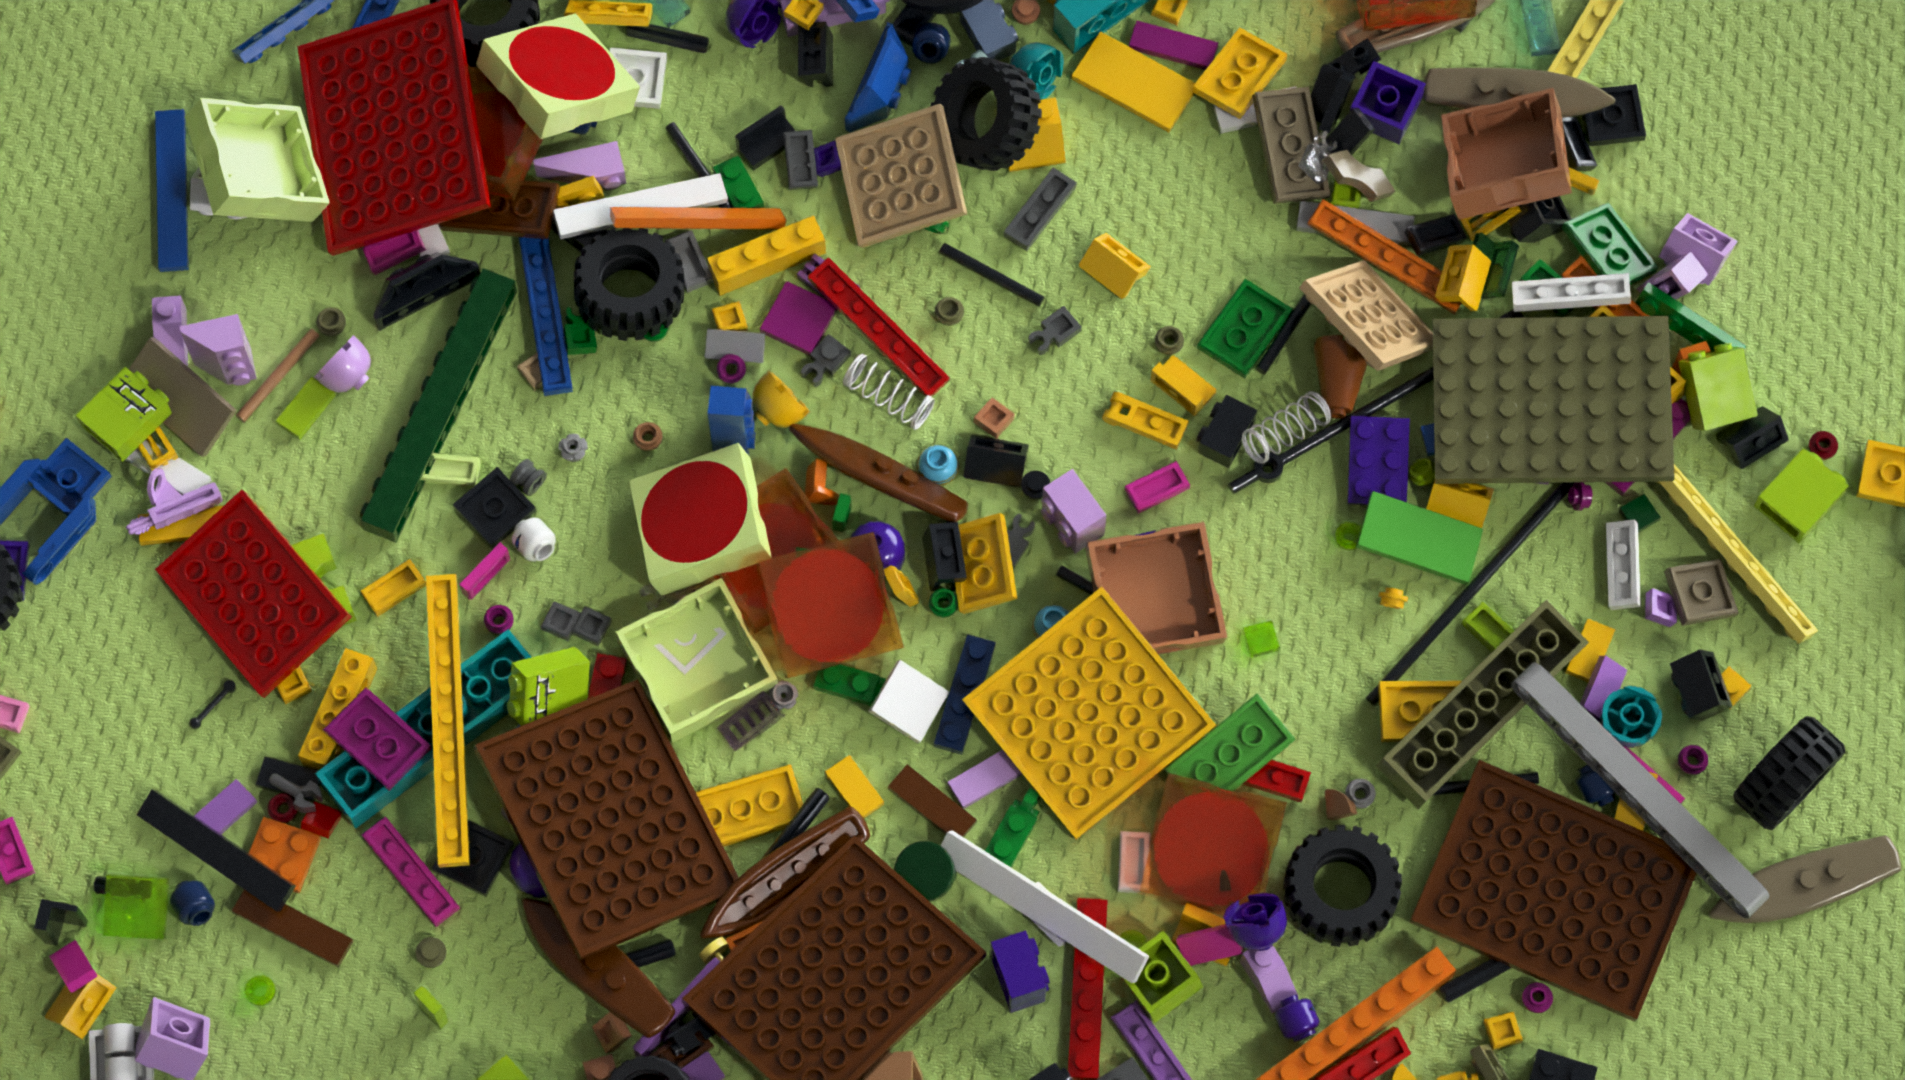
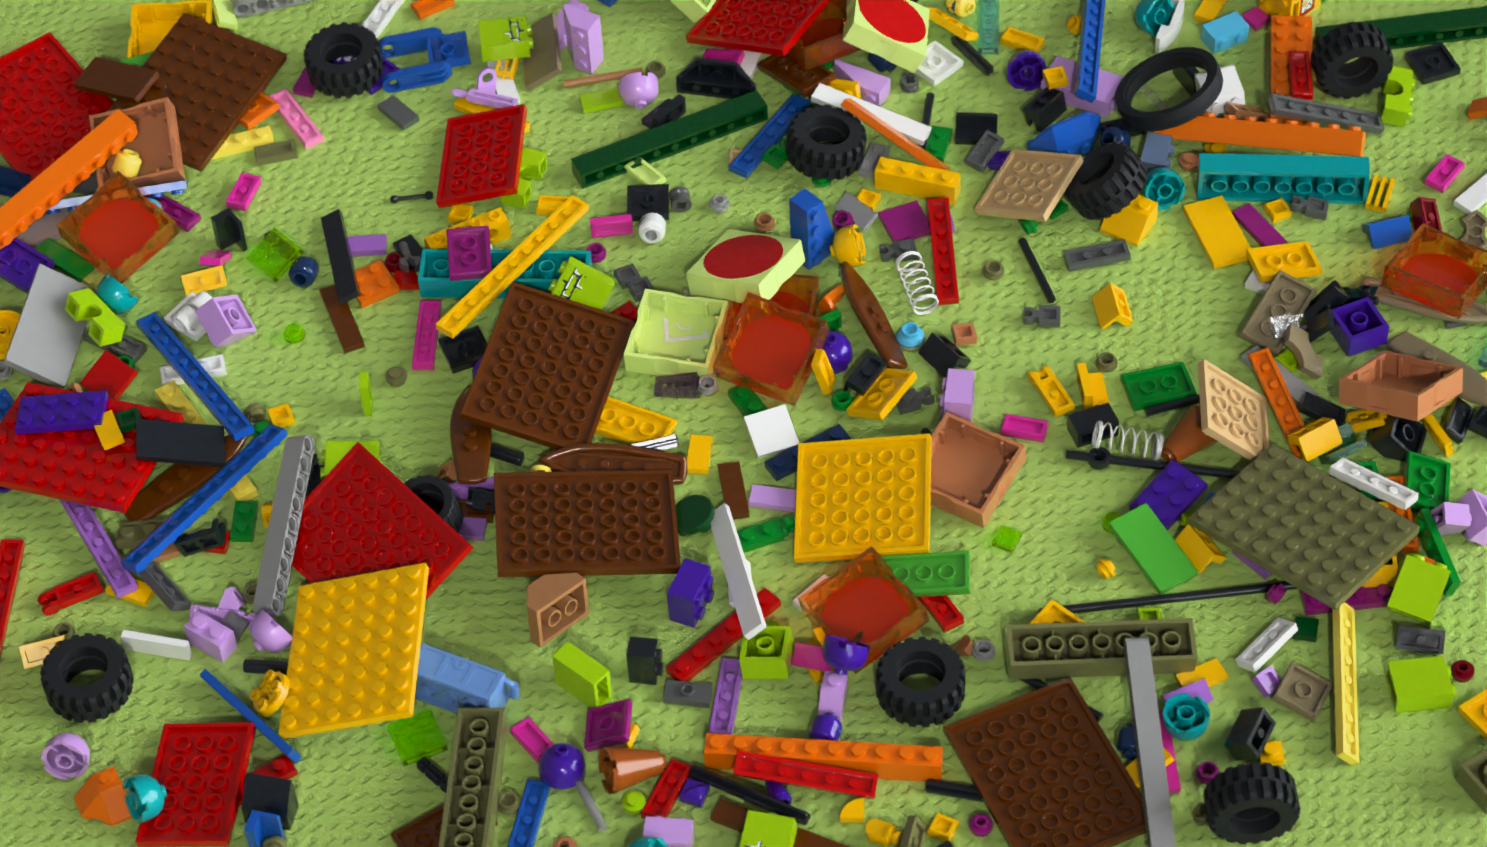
camera: 45 degrees right, 20 degrees down
none -> dark grey tile [378,95,419,131]
none -> black panel [641,94,686,129]
none -> dark grey bush [901,73,919,93]
none -> olive plate [1193,802,1208,826]

